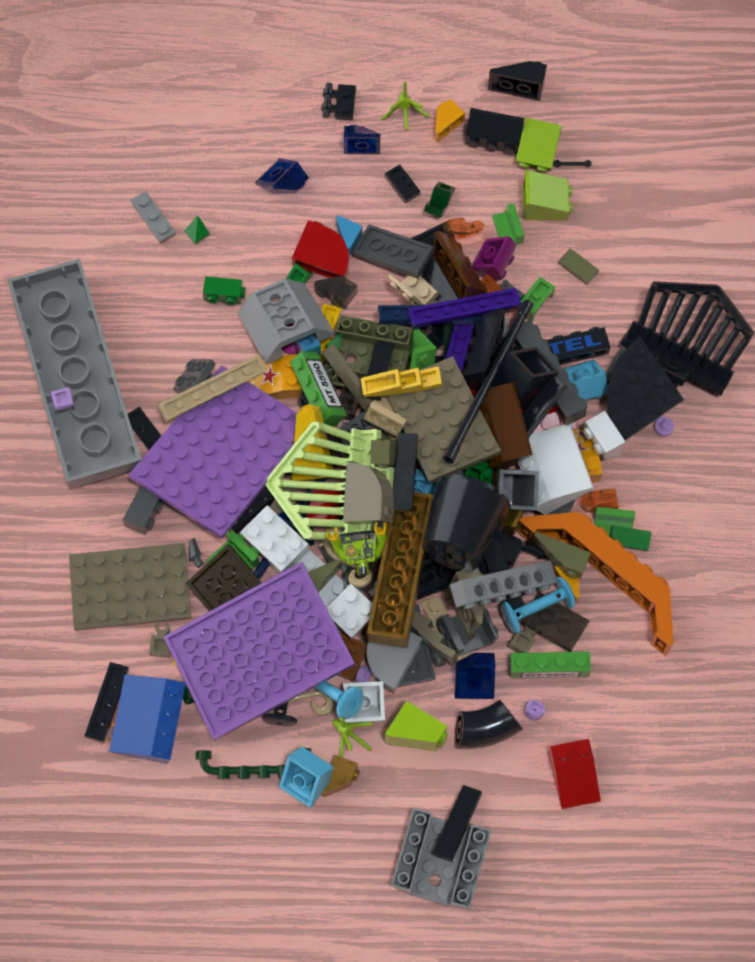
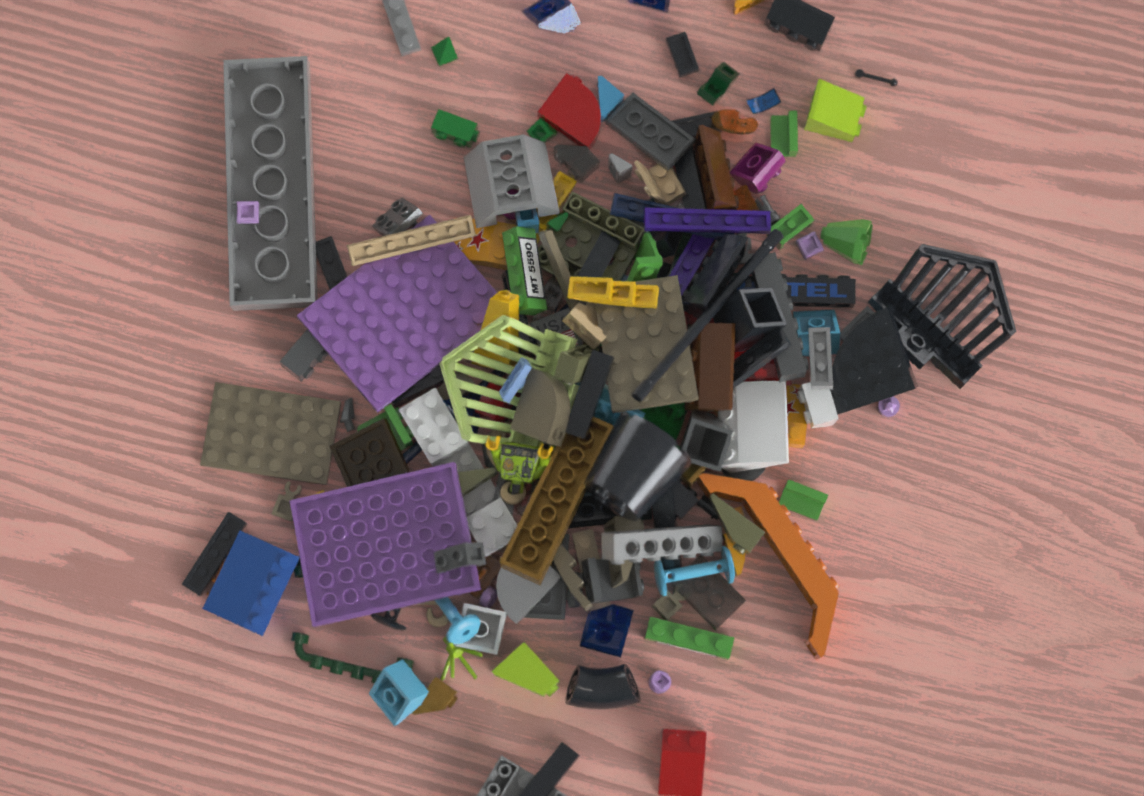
camera: 15 degrees right, 10 degrees up
lime slope [516,118,562,172] -> none
olive tile [558,248,599,285] -> none
clear orange leg [581,488,619,513] -> none
green tile [611,525,651,551] -> none
none -> dark grey bracket [434,543,486,573]
none -> light blue plate [499,357,532,403]
none -> light grey slope [608,153,632,183]
none -> clear blue sticker [746,88,781,114]
none -> lavender tile [795,231,824,260]
none -> light grey plate [808,327,833,390]
none -> bright green cone [820,219,873,265]

